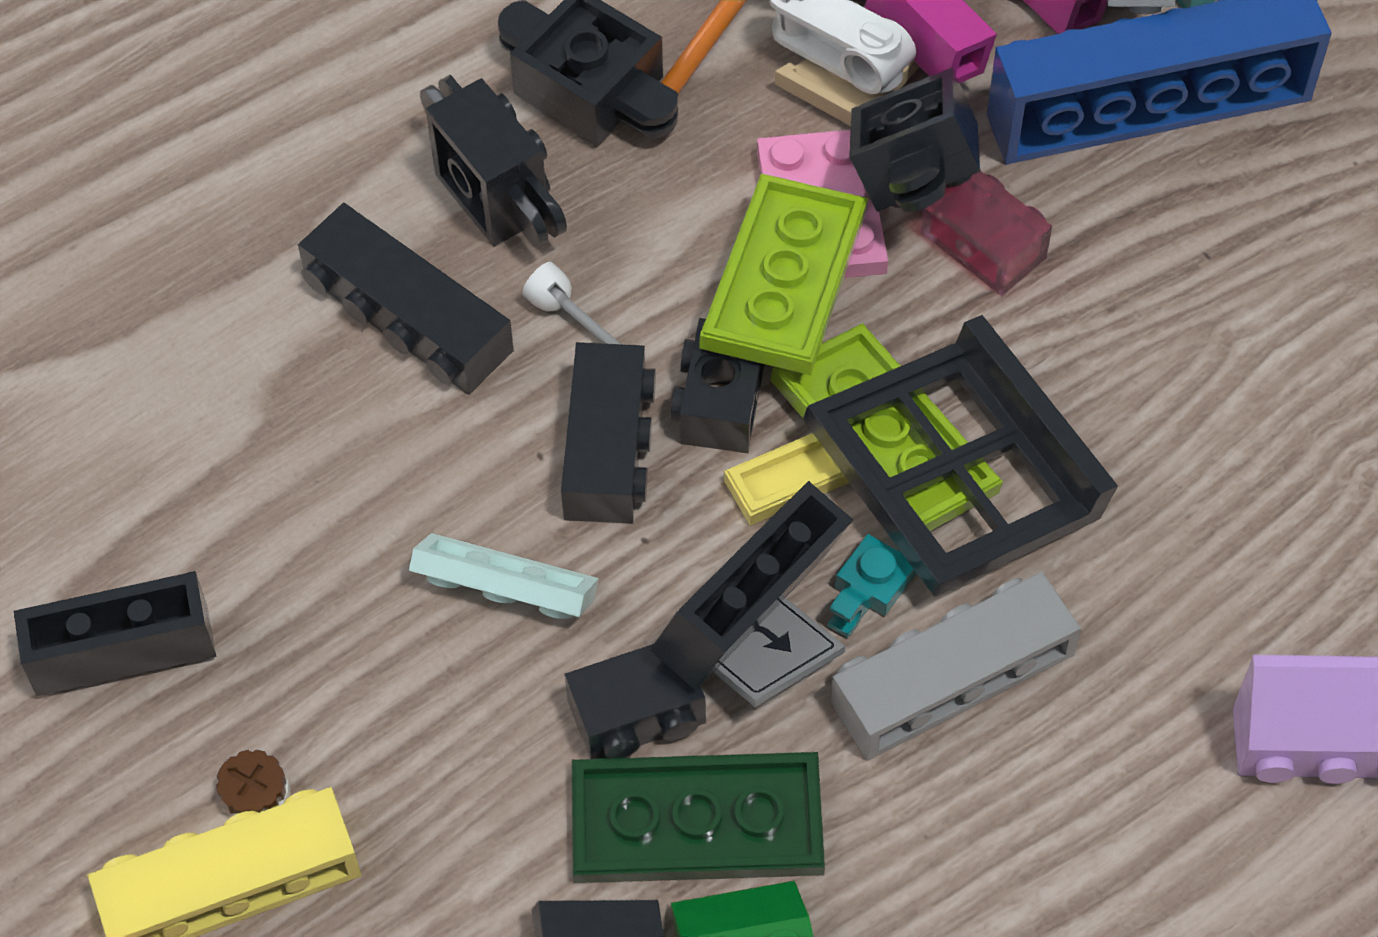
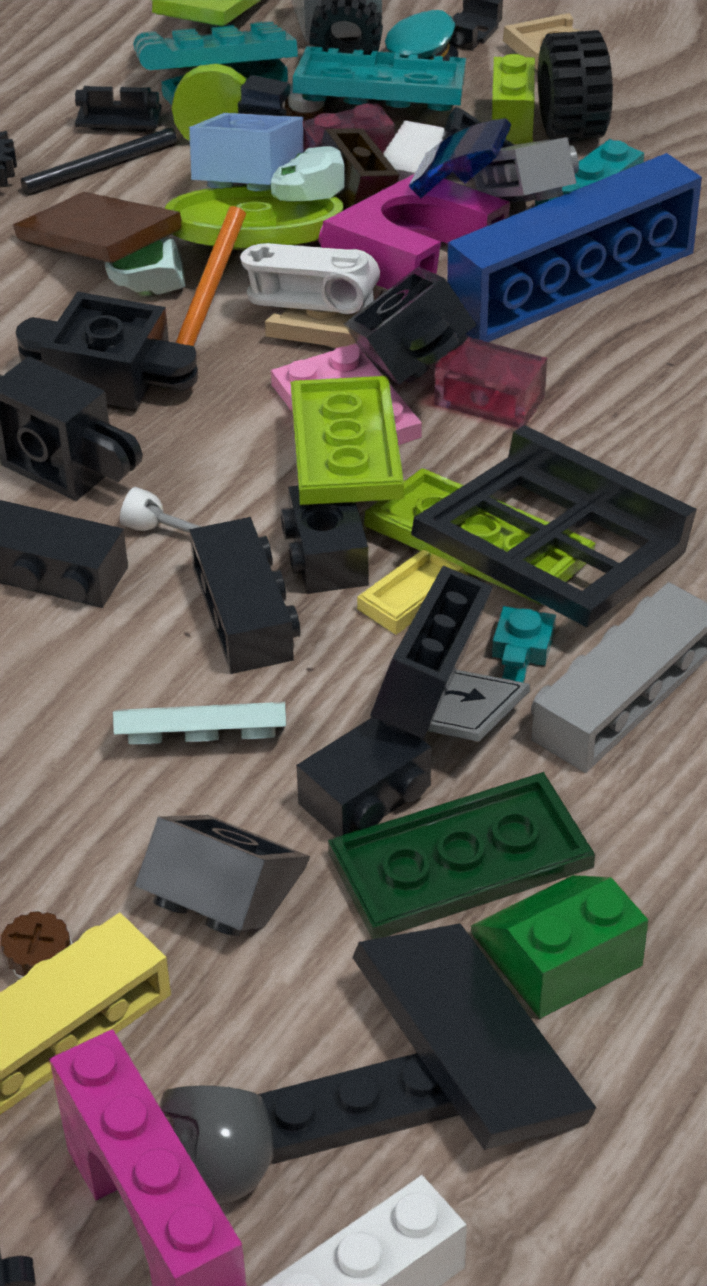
camera: 20 degrees left, 15 degrees down
none -> black slope [135,815,310,936]

